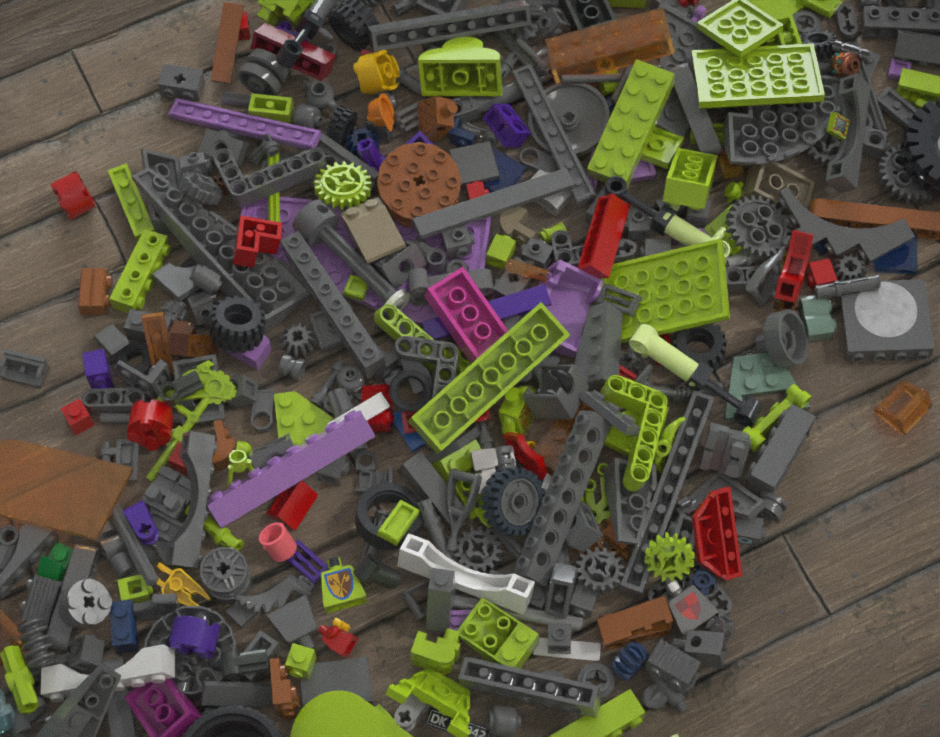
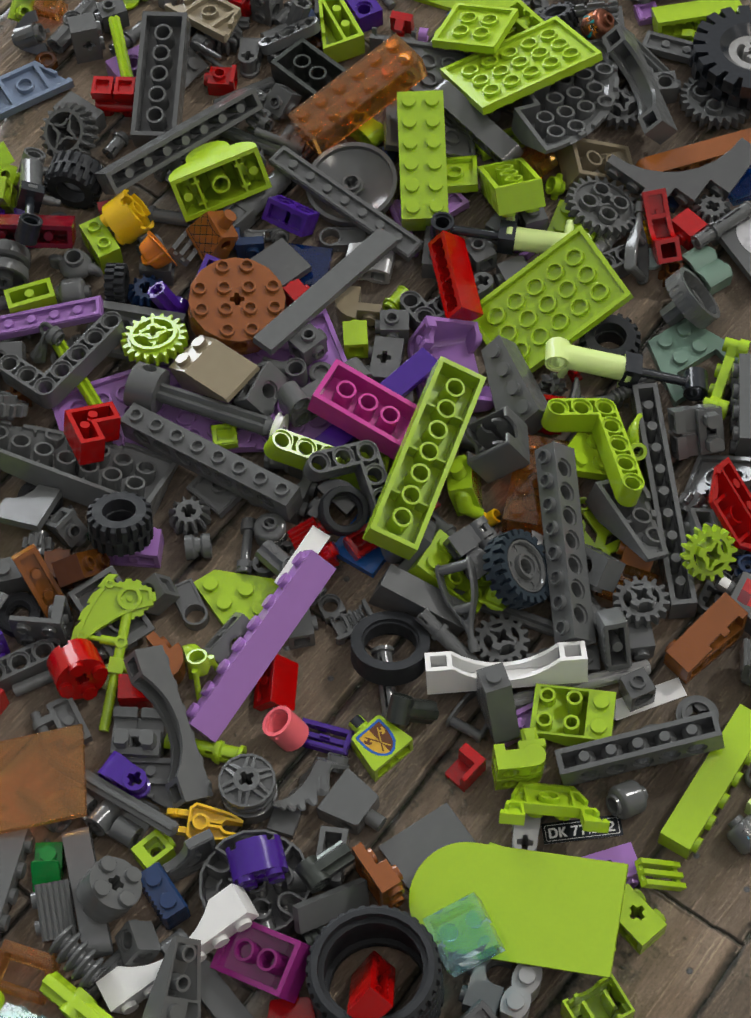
camera: 25 degrees left, 5 degrees down
pearl dark grey piece [159,370,204,406] -> none
dark grey brick [189,264,222,293] -> none
lime brick [285,643,317,679] -> none
red piece [318,618,359,658] -> none
lime tile [377,500,420,546] -> none
red tile [503,432,547,480] -> none
clear orange axle [505,259,548,283] -> none
dark grey bar [560,74,622,83] -> none
dark grey plate [579,390,641,436] -> none
dark grey tile [596,283,643,317] -> none
dark blue gear [611,641,649,681] -> none
tile [826,112,850,140] -> none
none -> lime brick [79,216,123,274]
none -> red panel [445,743,486,792]

